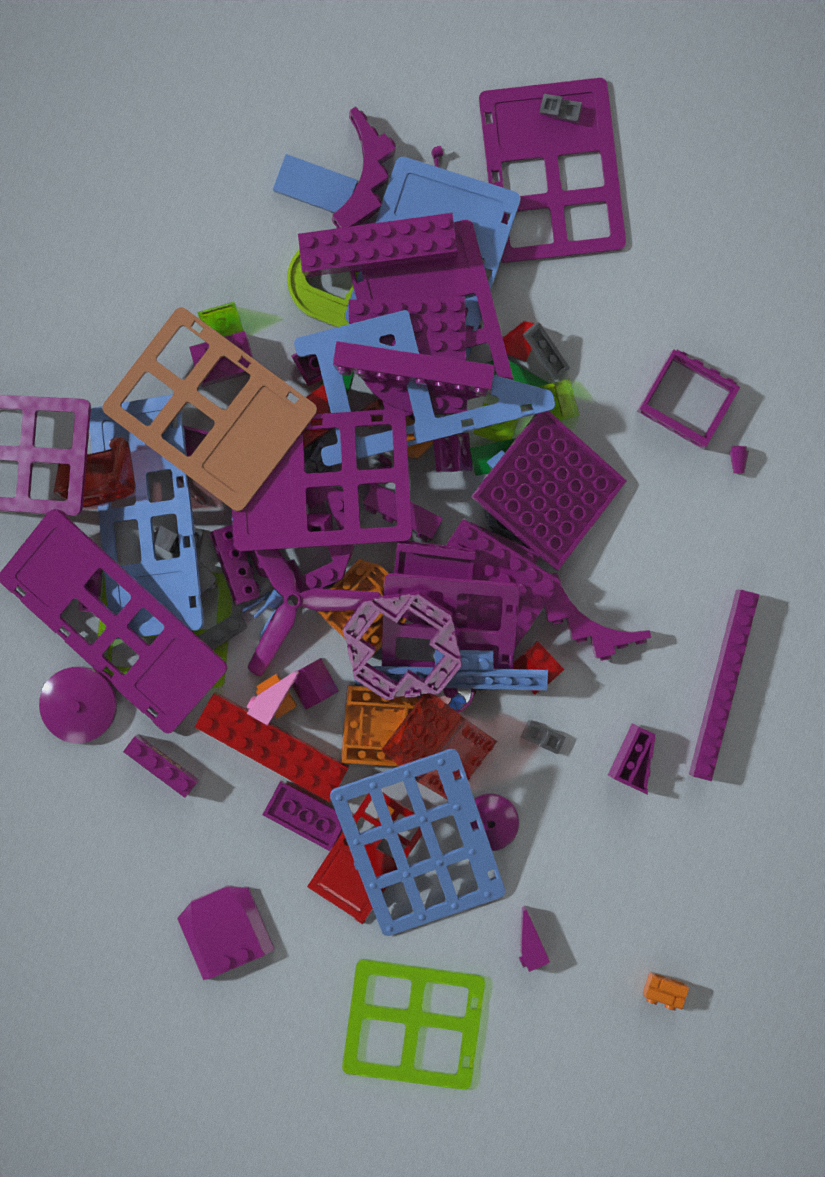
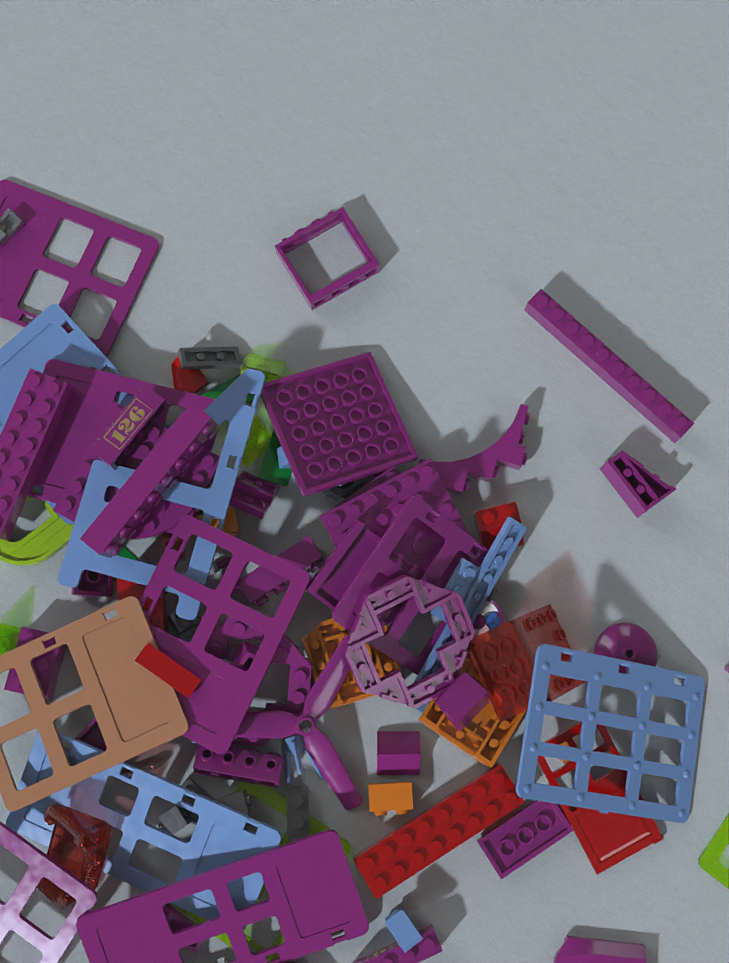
camera: 60 degrees left, 10 degrees down
bright pink slope [247,670,300,725] -> none
flat silver slope [521,720,566,754] -> none
magenta cone [729,446,749,473] -> none
none -> magenta brick [91,385,168,470]
none -> red tile [134,642,202,699]
none -> medium blue slope [385,905,423,953]
none -> magenta slope [434,671,489,732]

